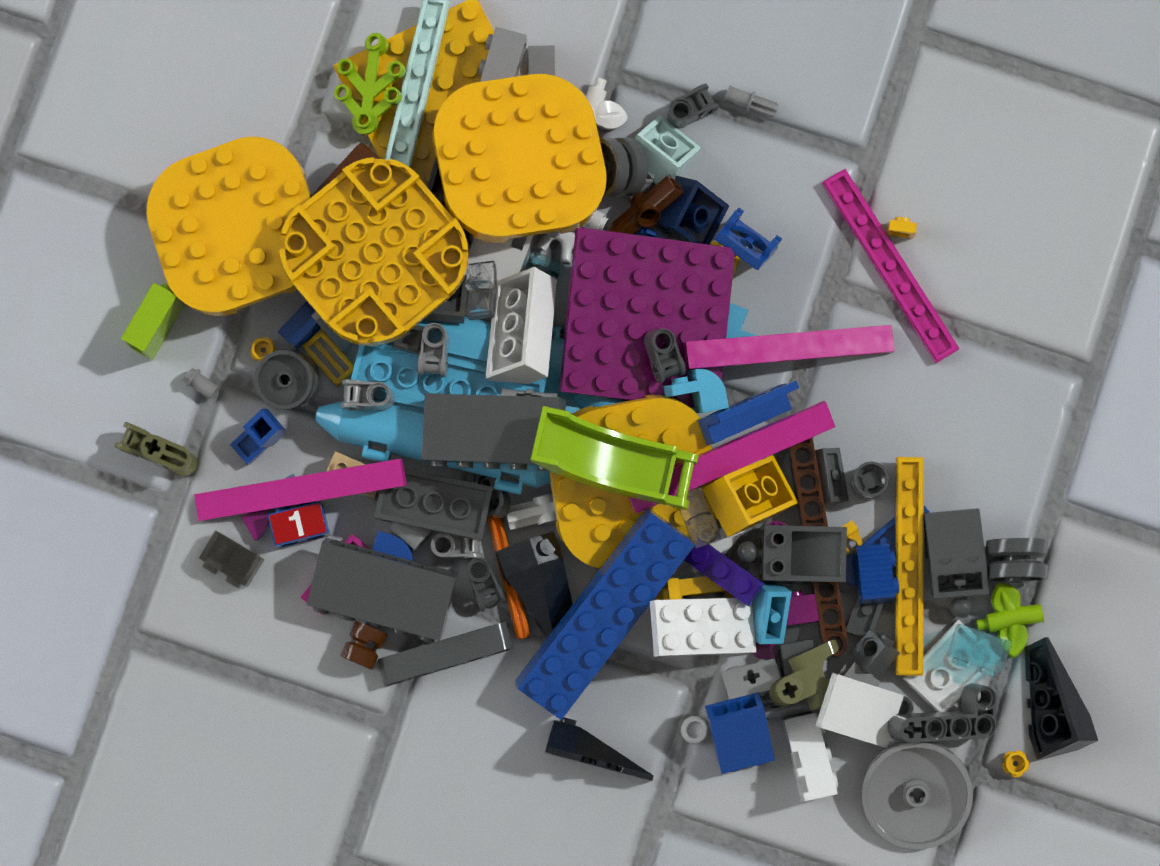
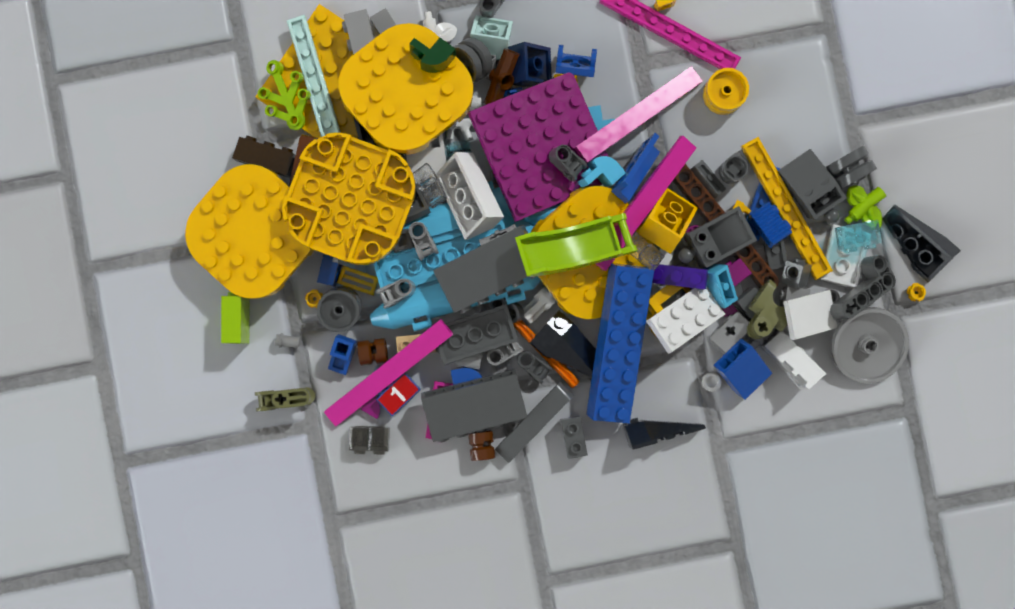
camera: 30 degrees left, 5 degrees up
none -> dark brown brick [232,135,296,178]
none -> reddish brown wheel [357,338,388,366]
none -> dark green brick [409,38,456,73]
none -> dark grey brick [561,416,588,459]
none -> yellow wheel [703,68,749,115]

